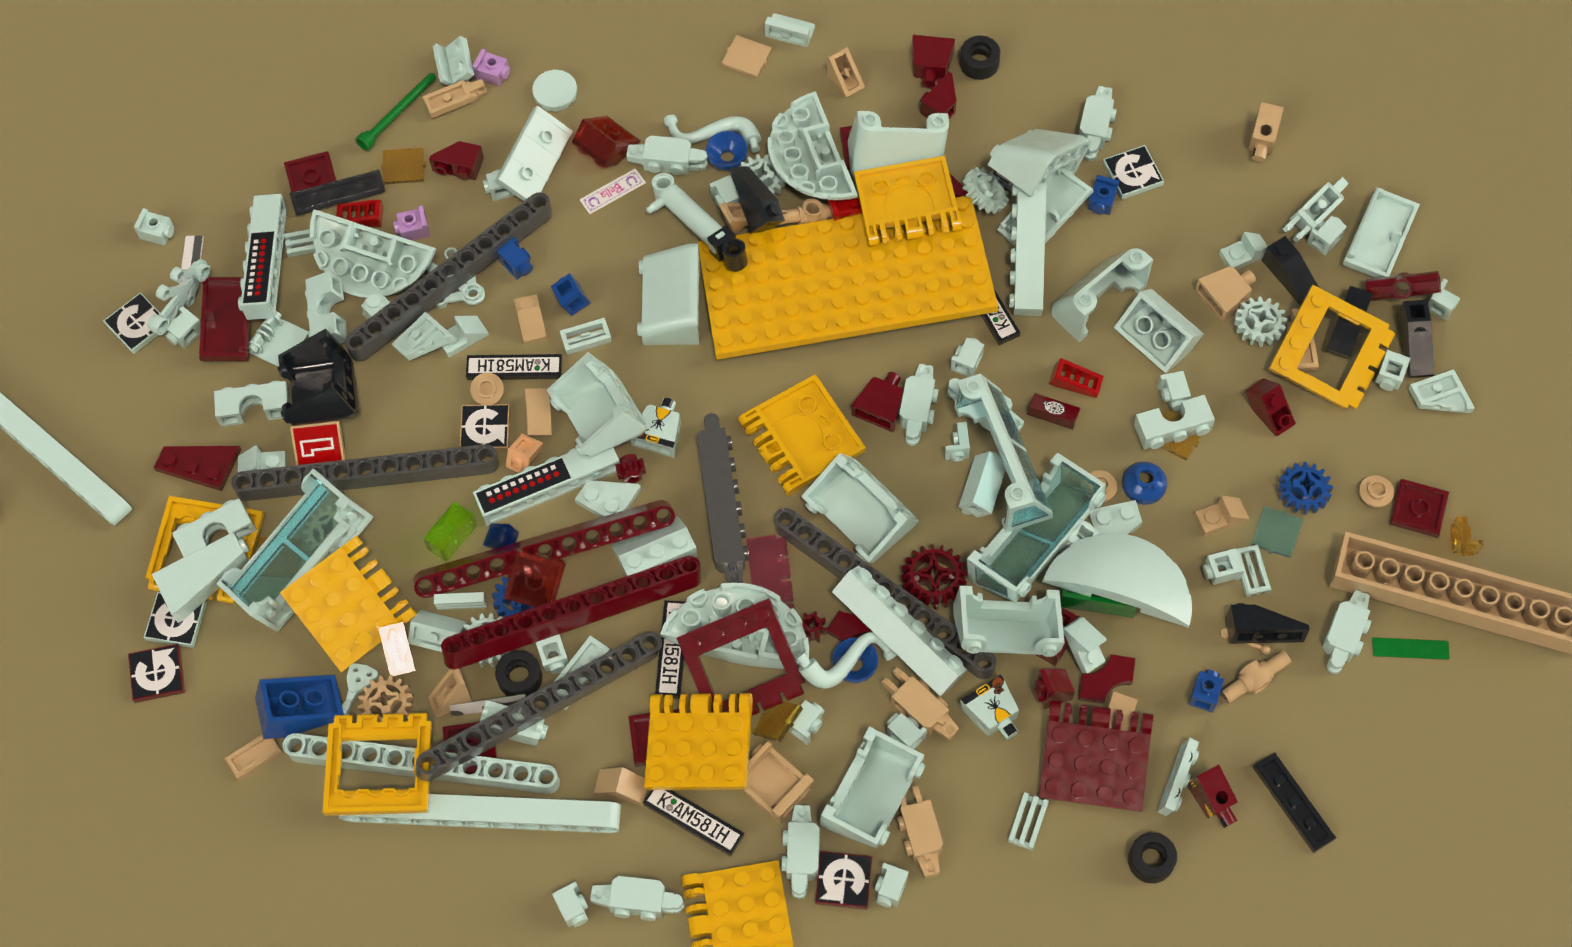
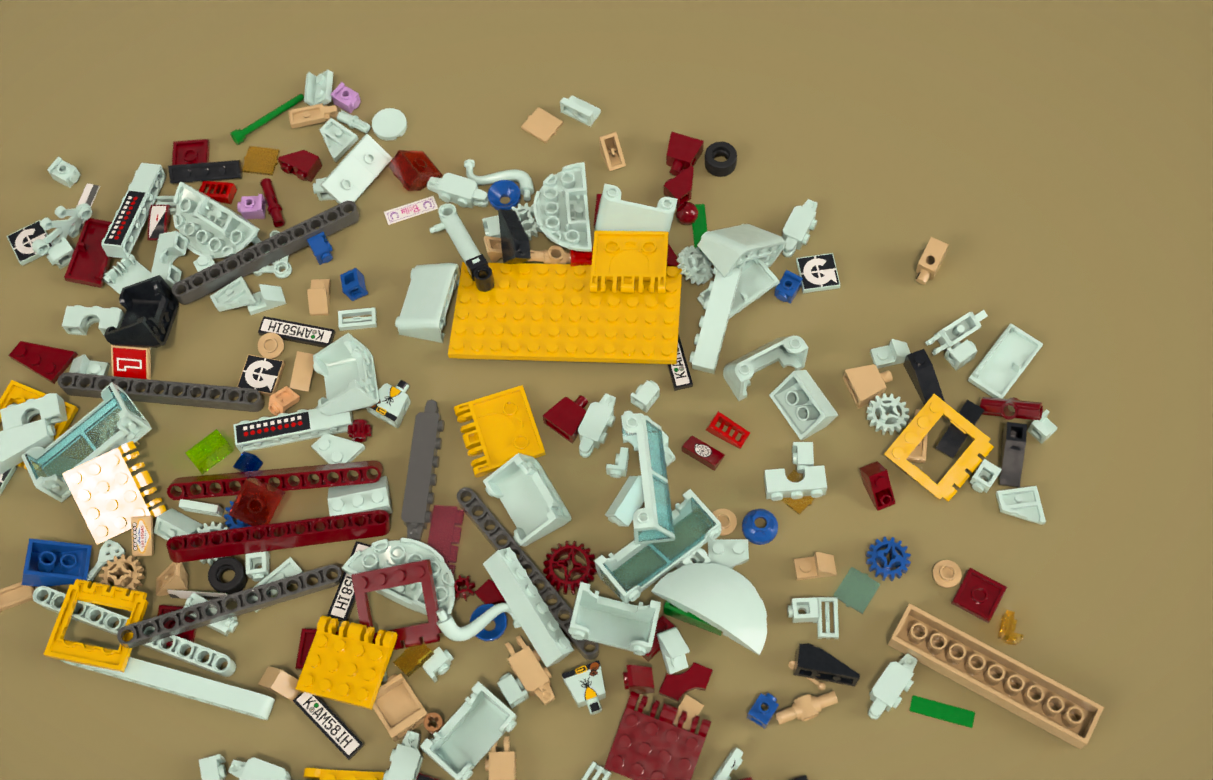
camera: 15 degrees right, 0 degrees up
none -> slope [148,205,170,241]
none -> dark red pin [260,178,285,228]
none -> light aqua wing [319,118,358,162]
none -> light aqua axle [337,110,371,133]
none -> medium nougat bush [424,712,445,735]
none -> dark red piece [675,202,699,225]
none -> green sticker [692,204,707,252]

